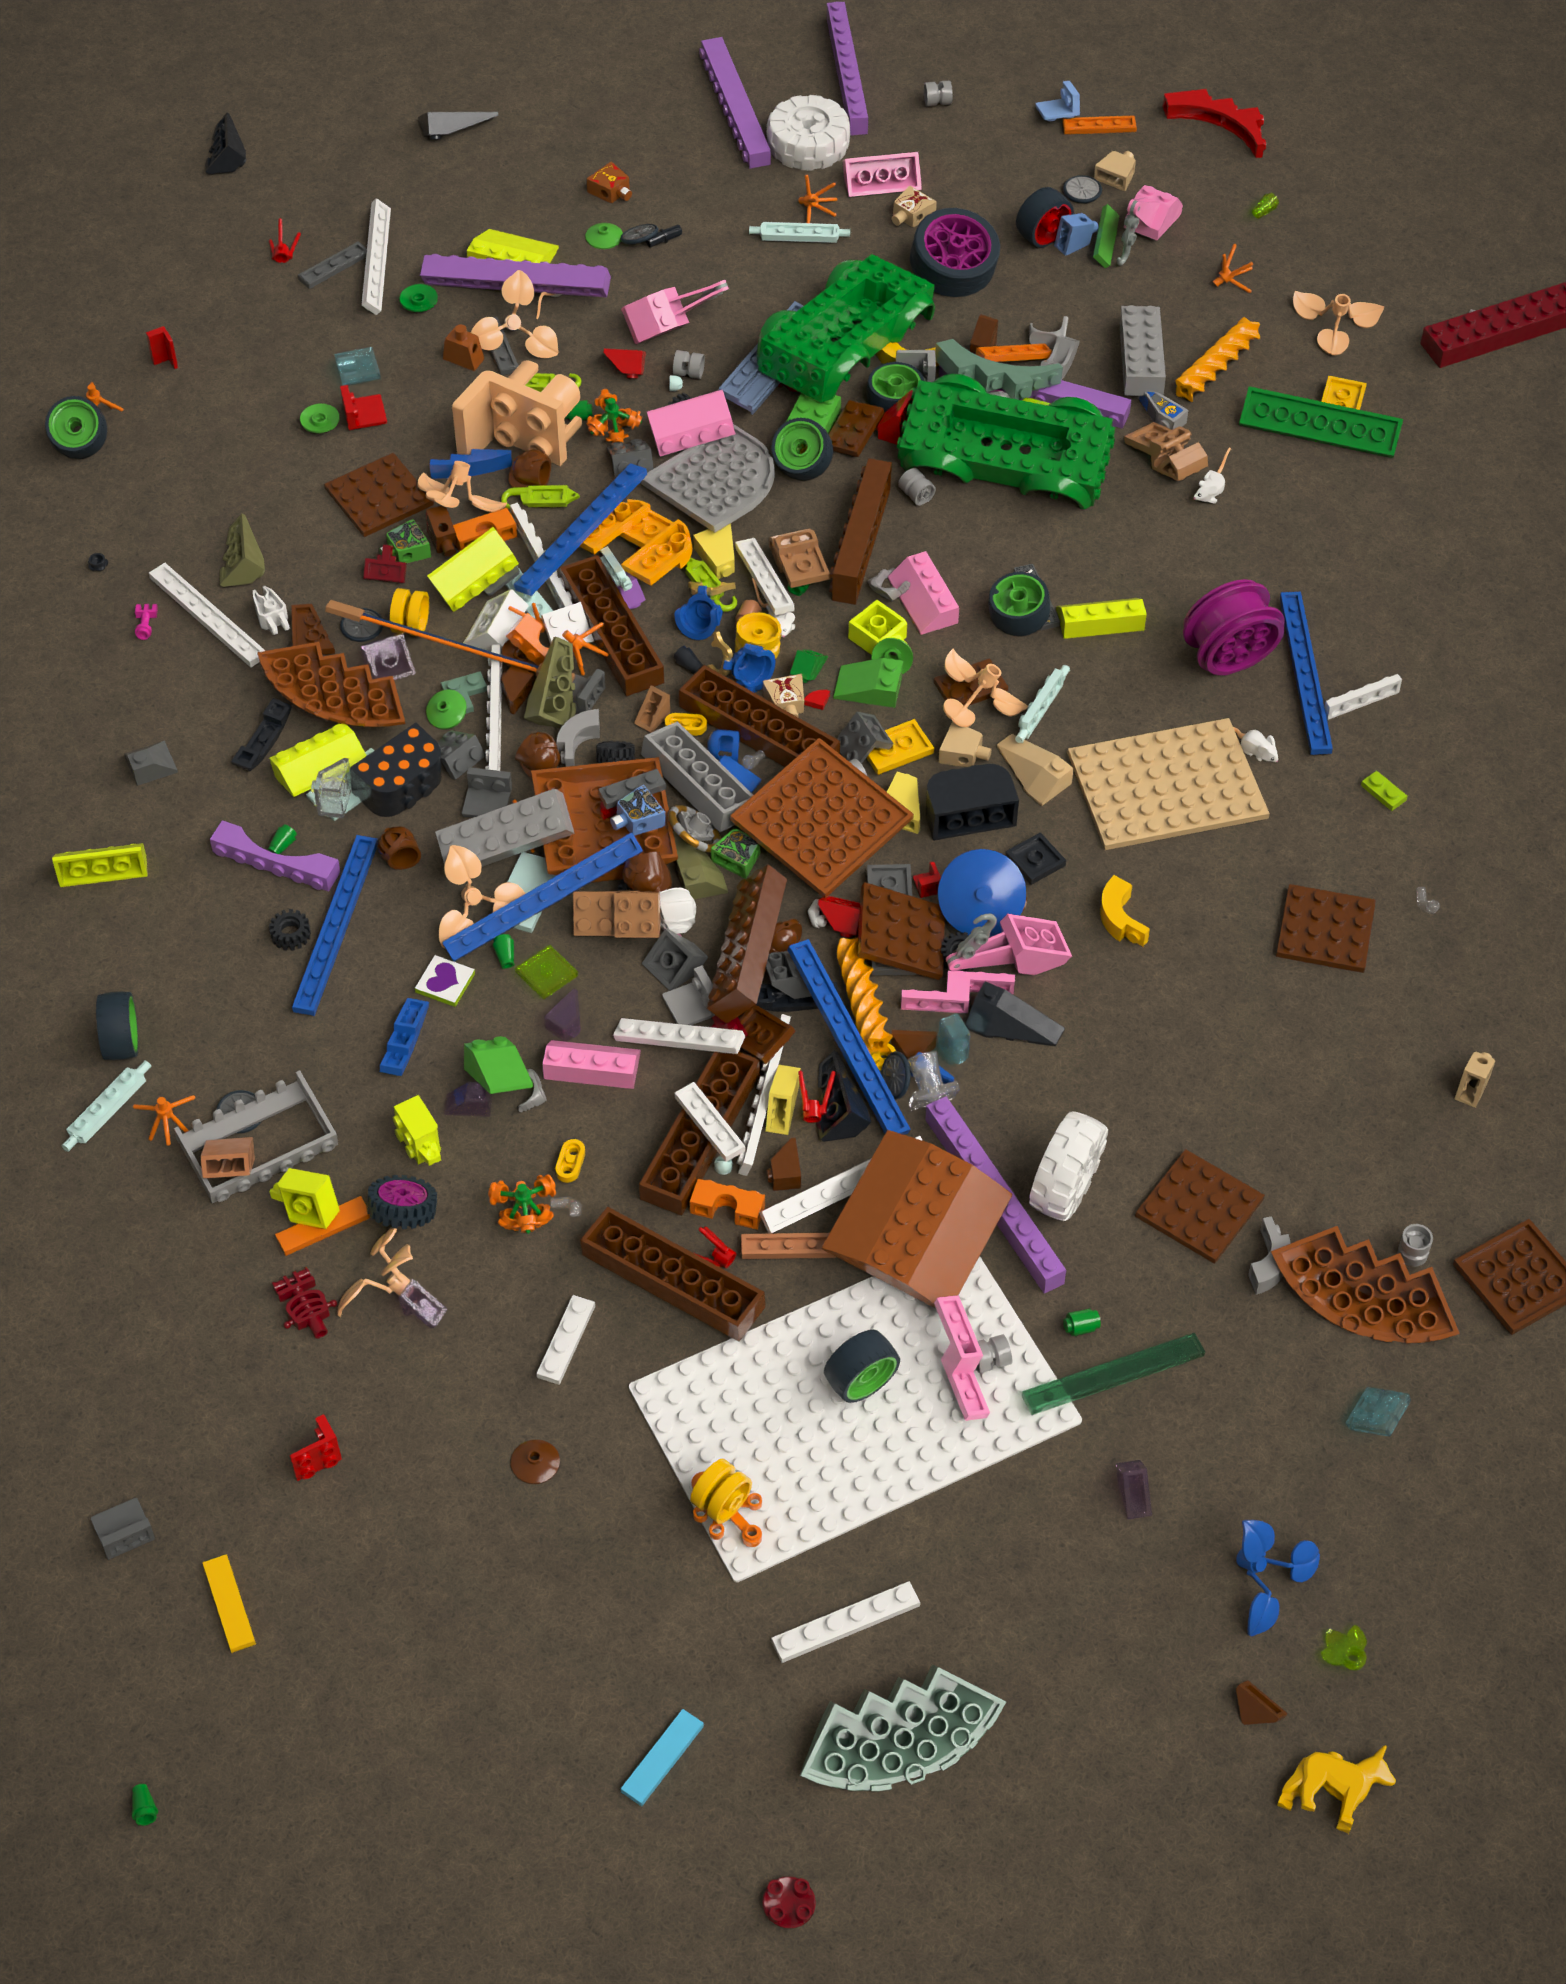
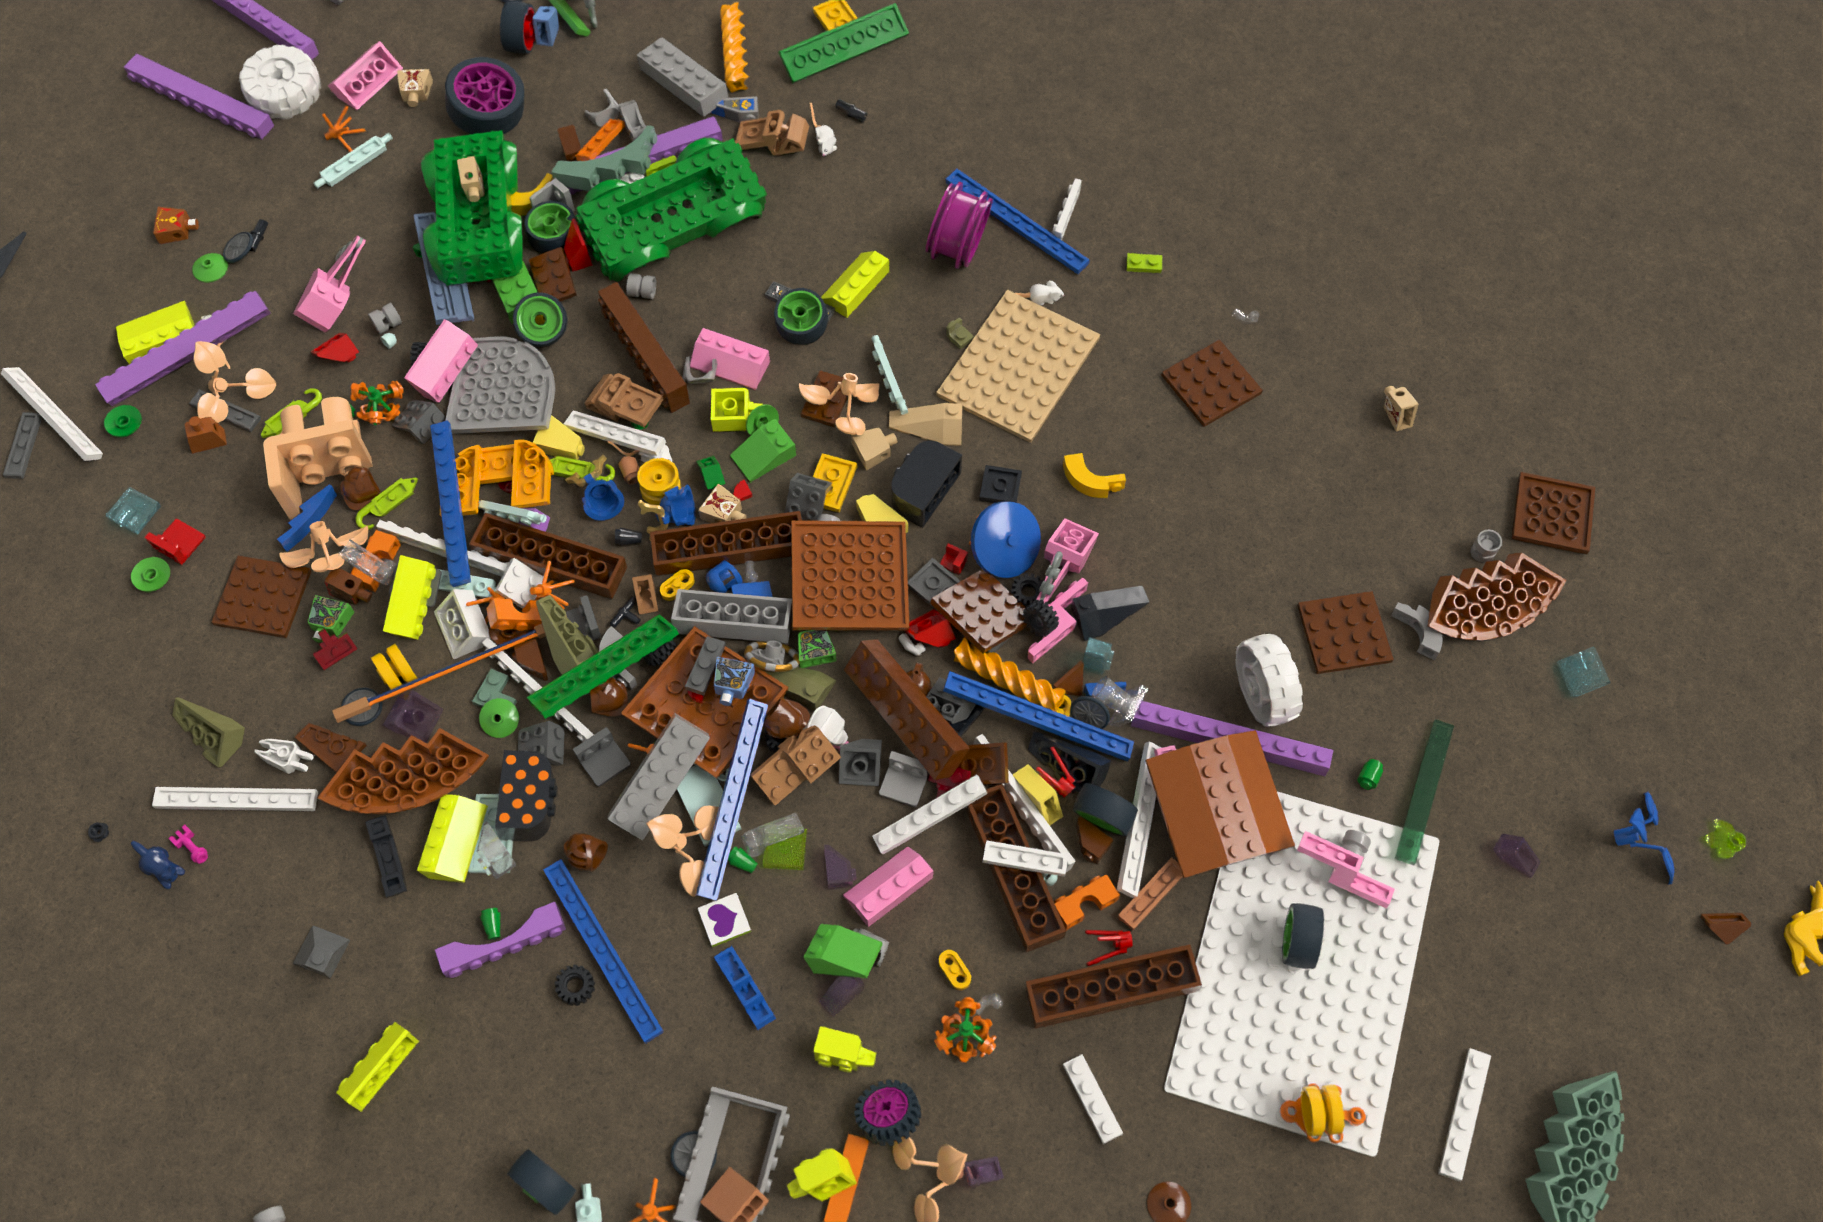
camera: 45 degrees left, 10 degrees up
none -> dark blue animal [131,841,185,889]
none -> clear plate [338,539,397,585]
none -> tan torso [457,156,485,202]
none -> green plate [527,614,679,719]
none -> black piece [609,596,641,628]
none -> clear plate [741,813,804,857]
none -> black axle [835,99,868,123]
none -> olive bracket [946,317,974,350]
none -> black tyre [1022,600,1059,637]
none -> black wheel [1073,783,1138,836]

